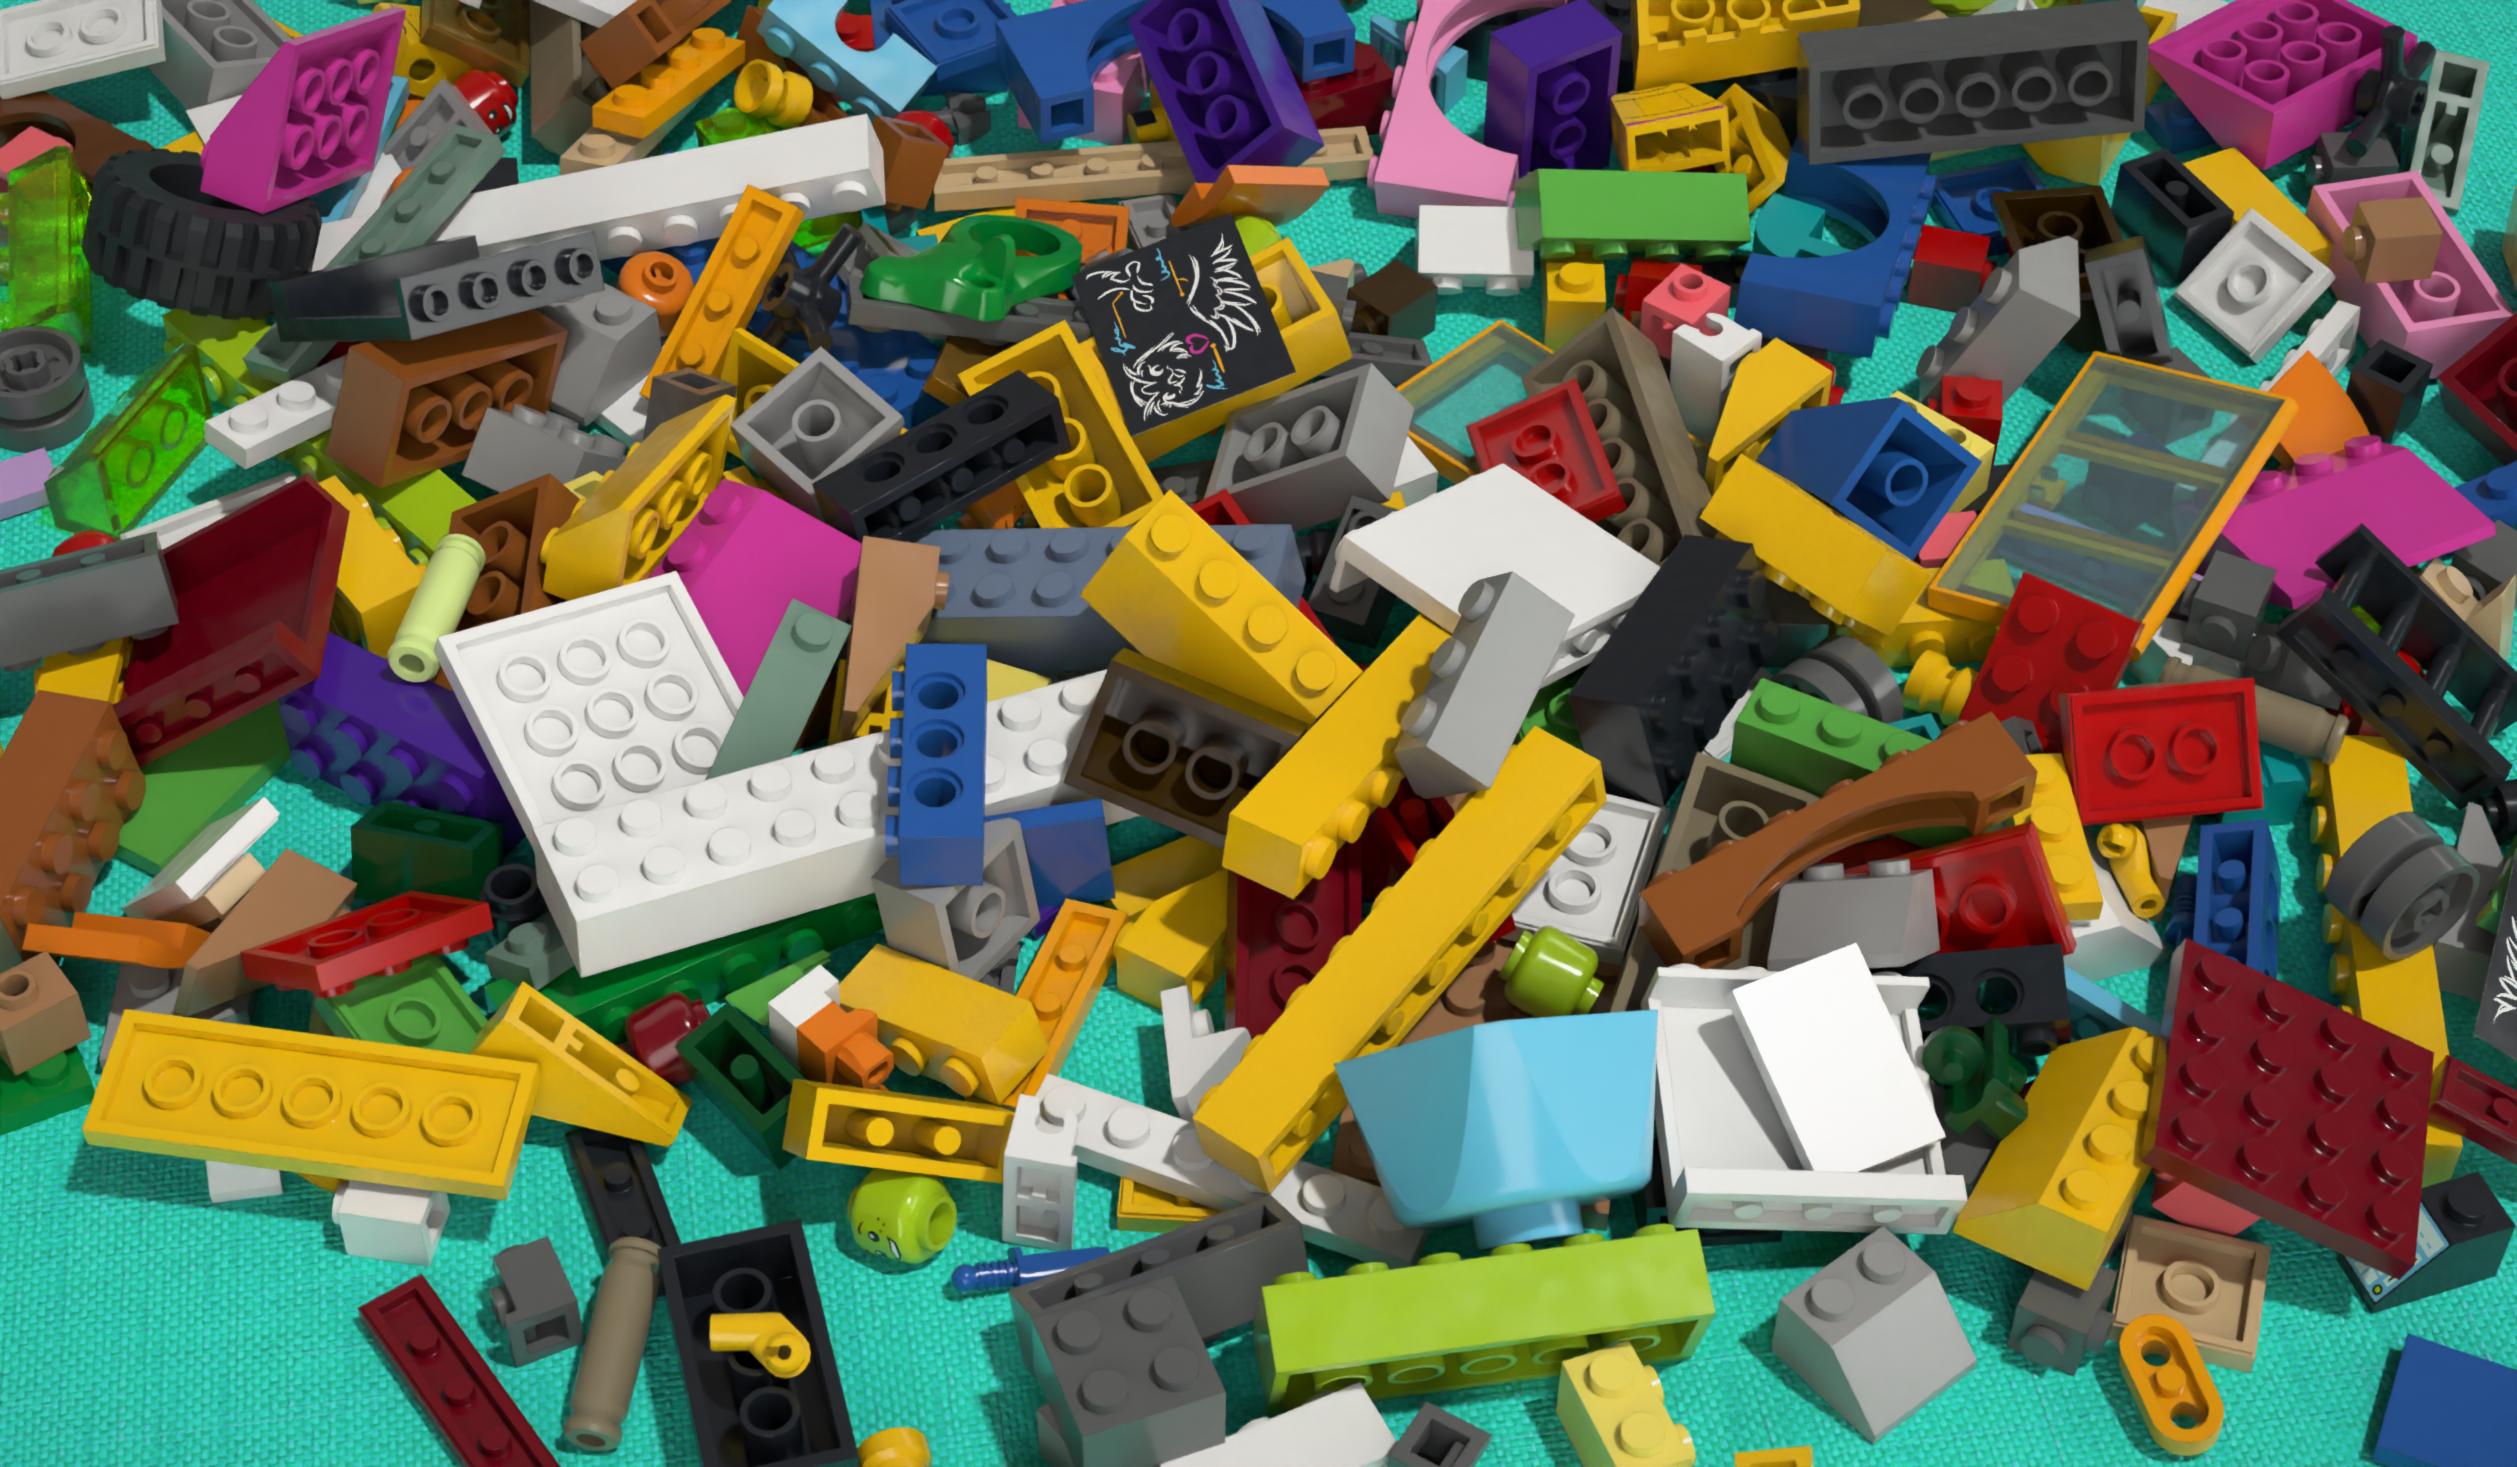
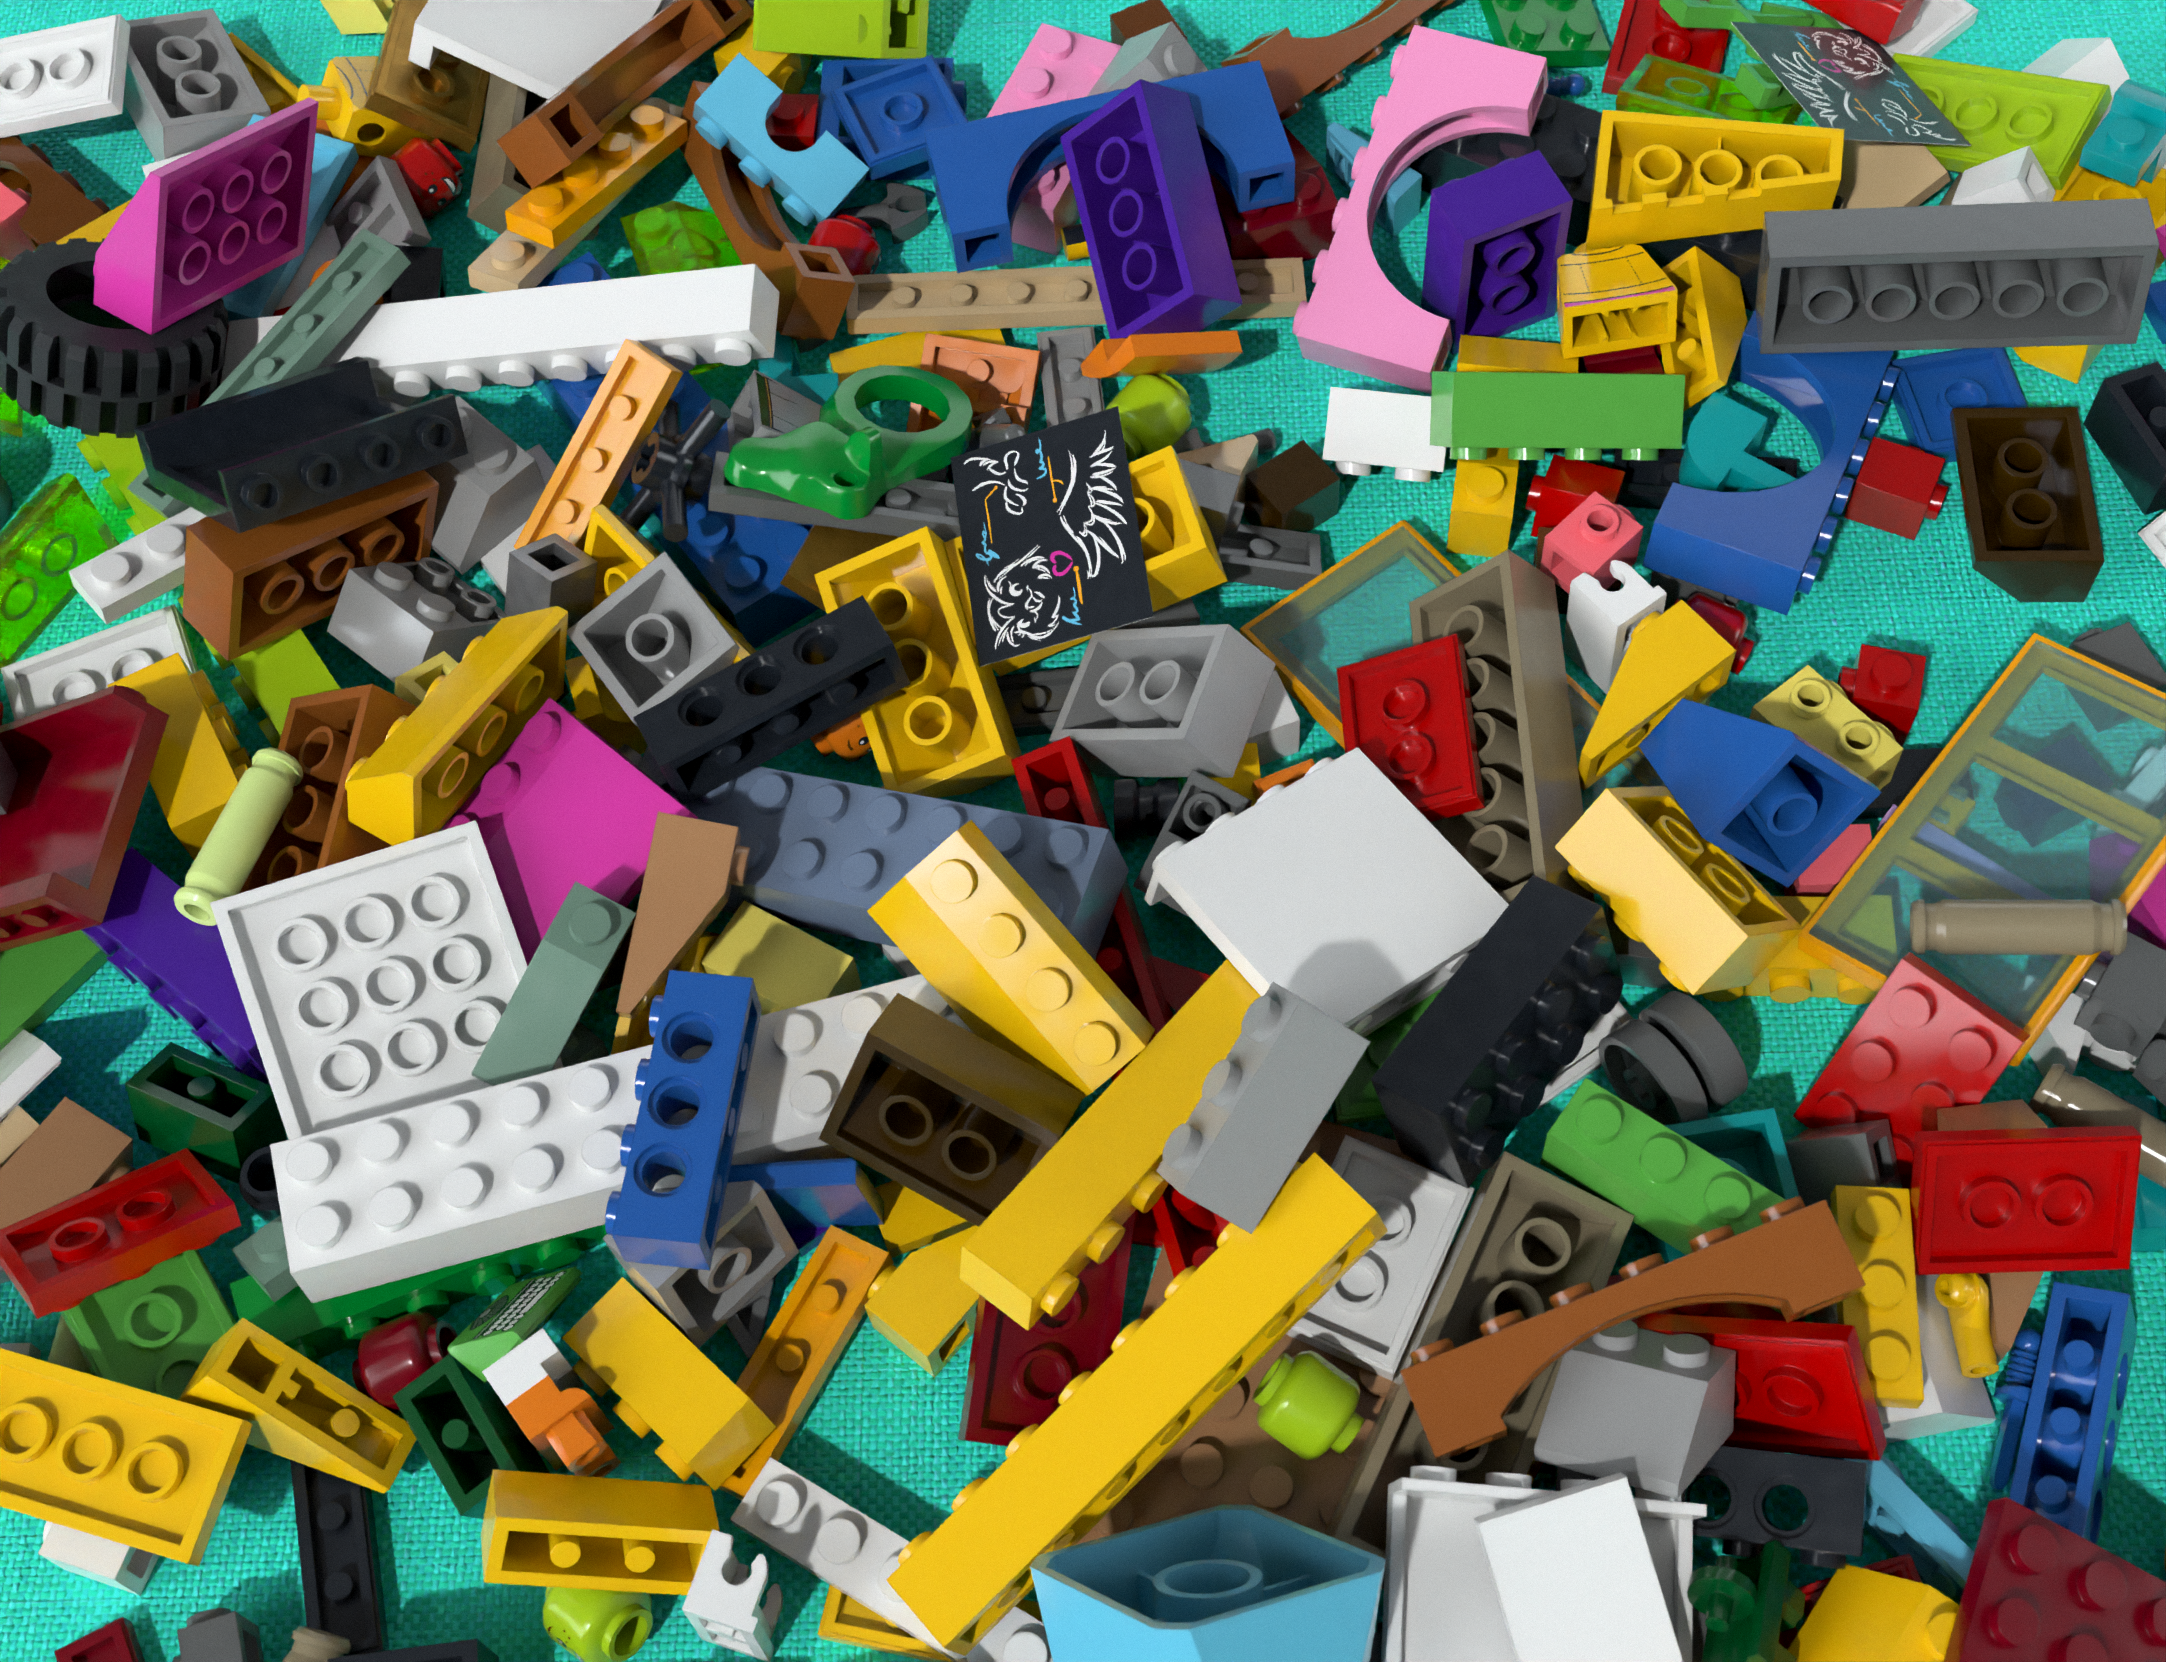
camera: 15 degrees right, 15 degrees up
orange head [614,251,694,338] -> none
yellow wheel [734,59,813,129] -> none
white slope [1160,985,1252,1123] -> none
yellow wheel [1902,649,1979,726] -> none
light grey slope [1916,236,2080,406] -> none
black brick [2084,235,2173,375] -> none
none -> dark tan axle [1910,899,2127,955]

